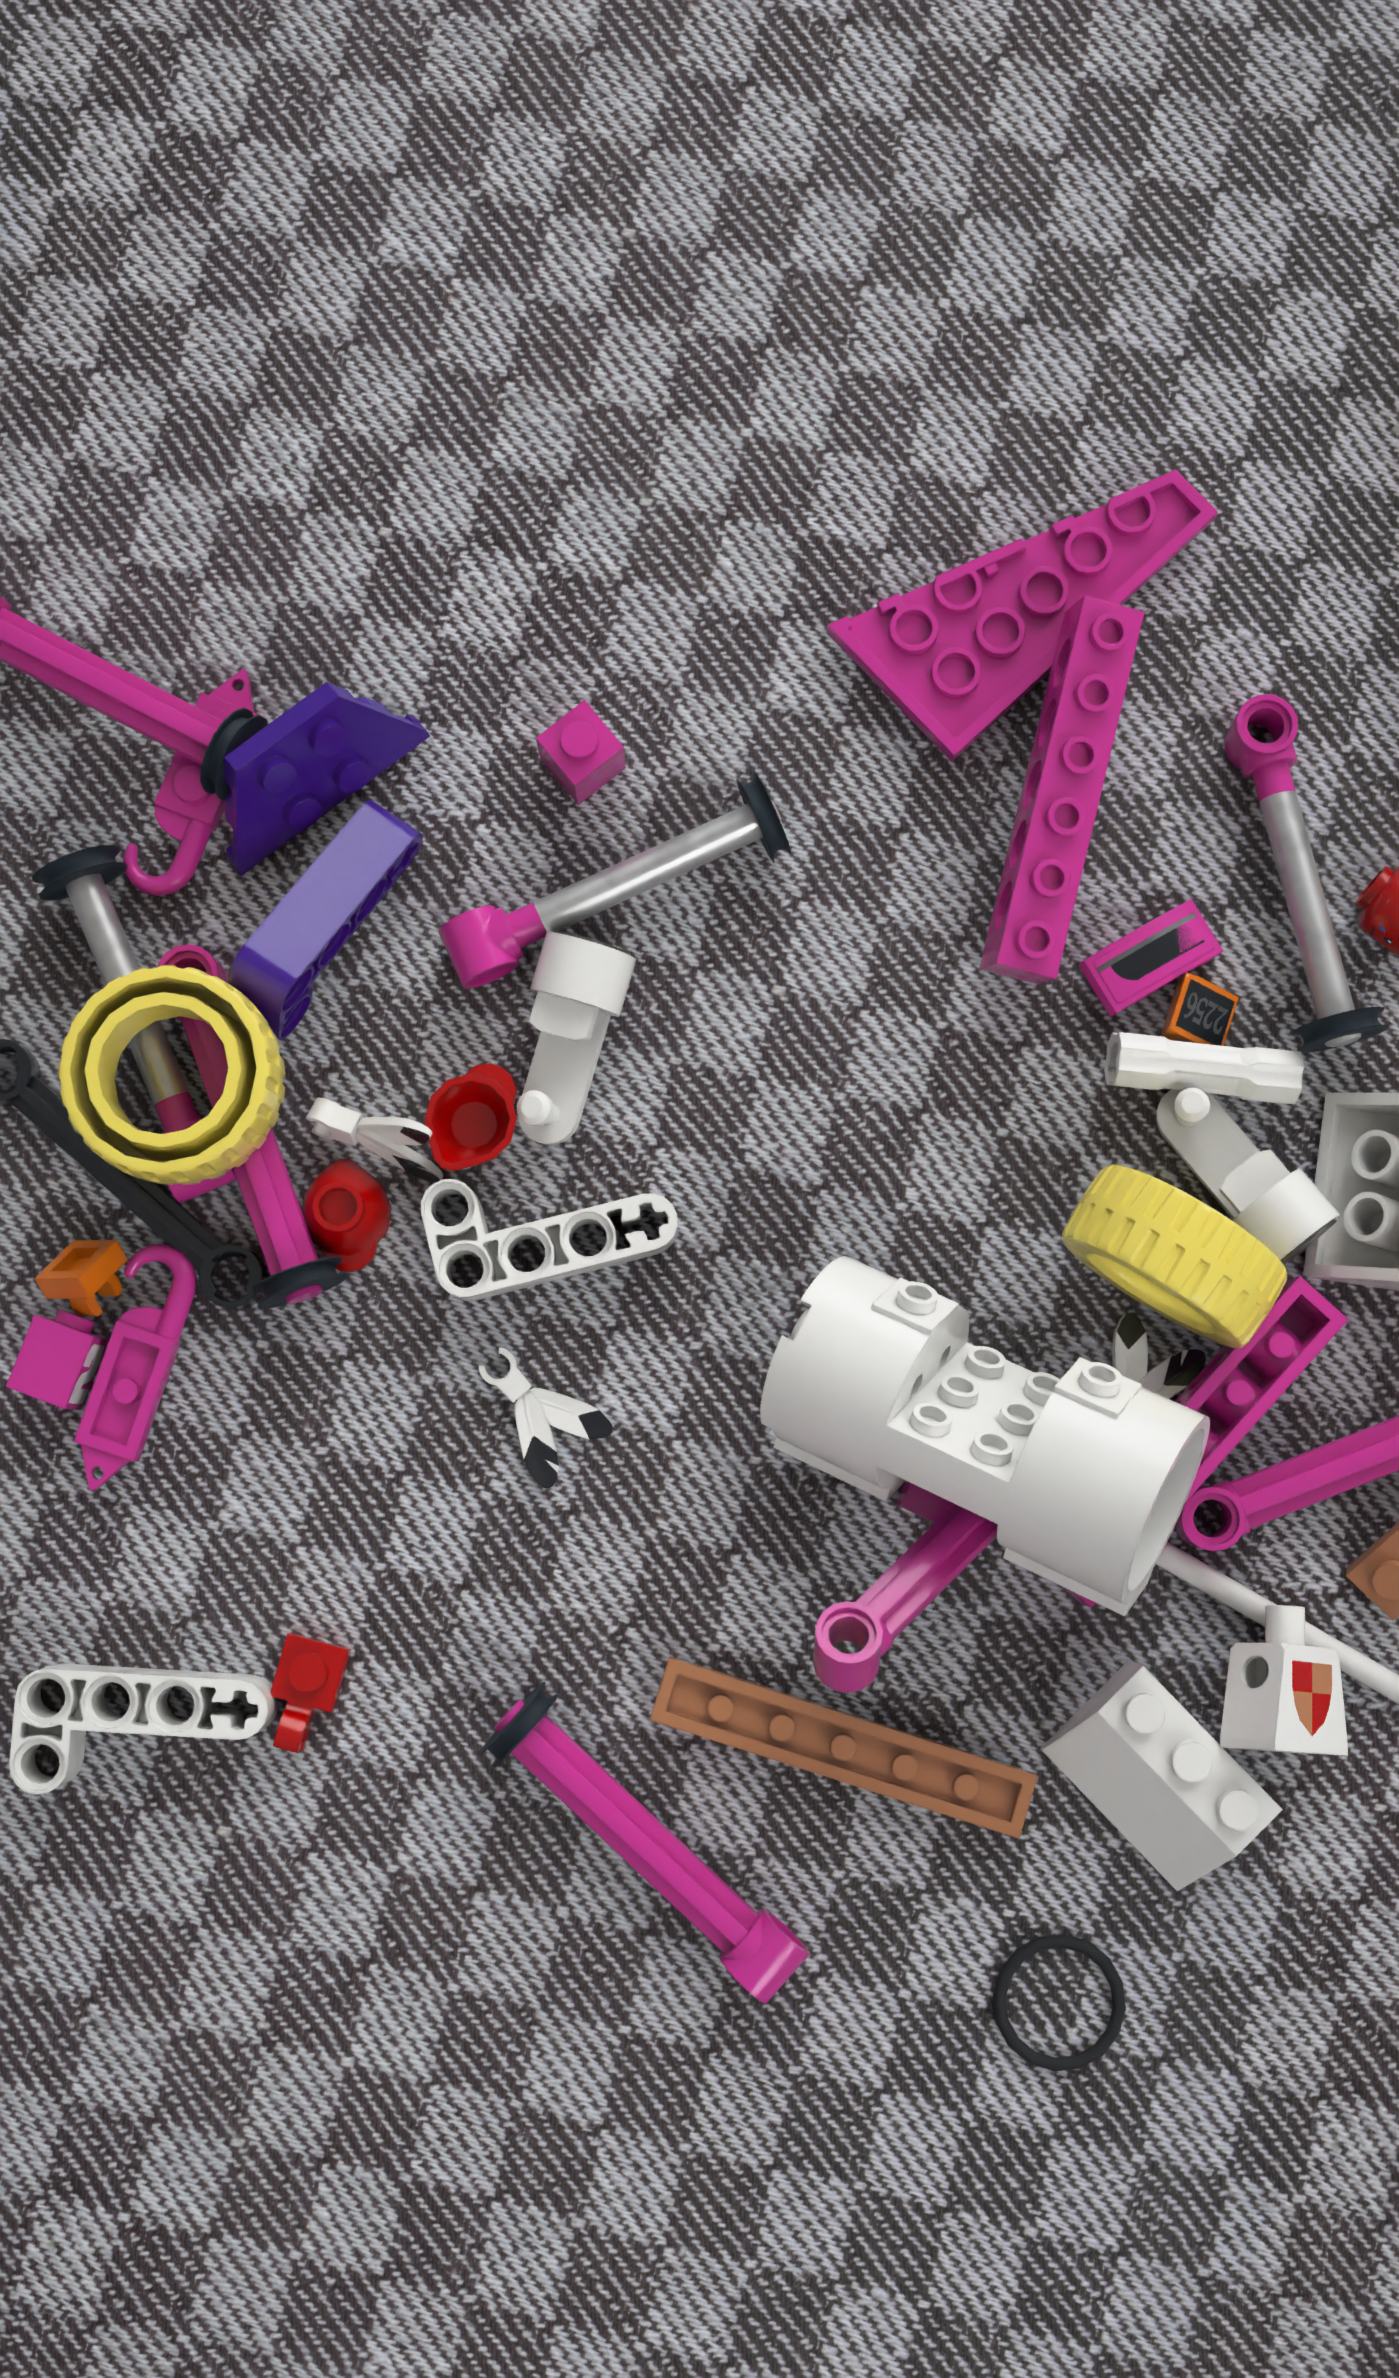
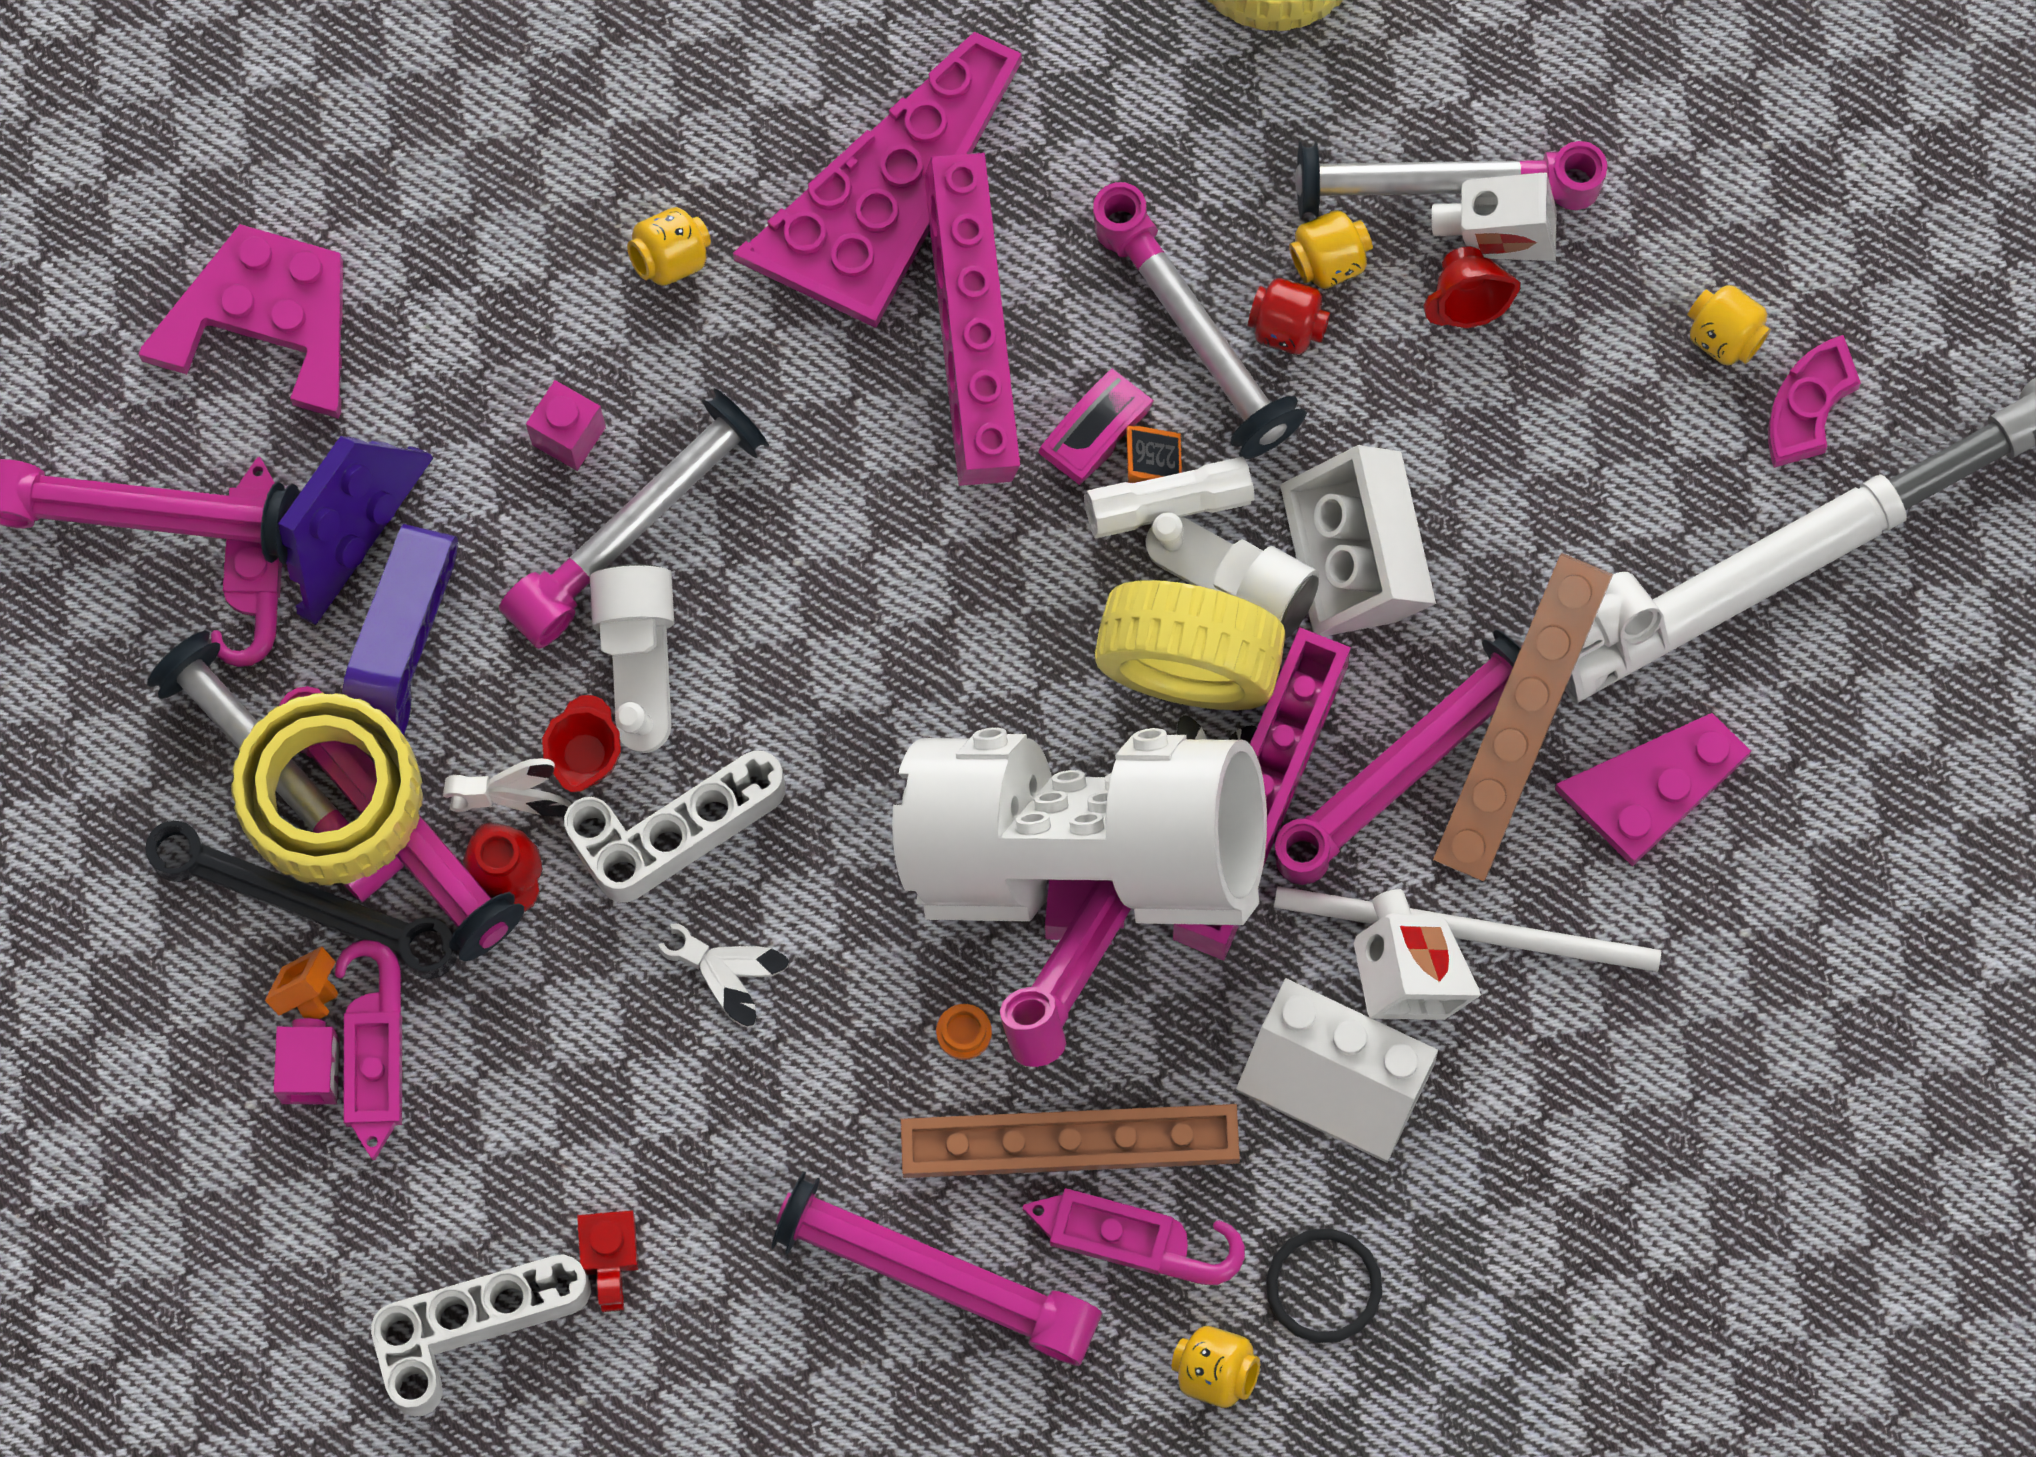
camera: 15 degrees left, 10 degrees down
none -> dark pink wing [138,224,343,419]
none -> yellow head [627,207,711,286]
none -> orange plate [936,1004,992,1060]
none -> dark pink plate [1023,1188,1245,1285]
none -> yellow head [1171,1326,1260,1408]

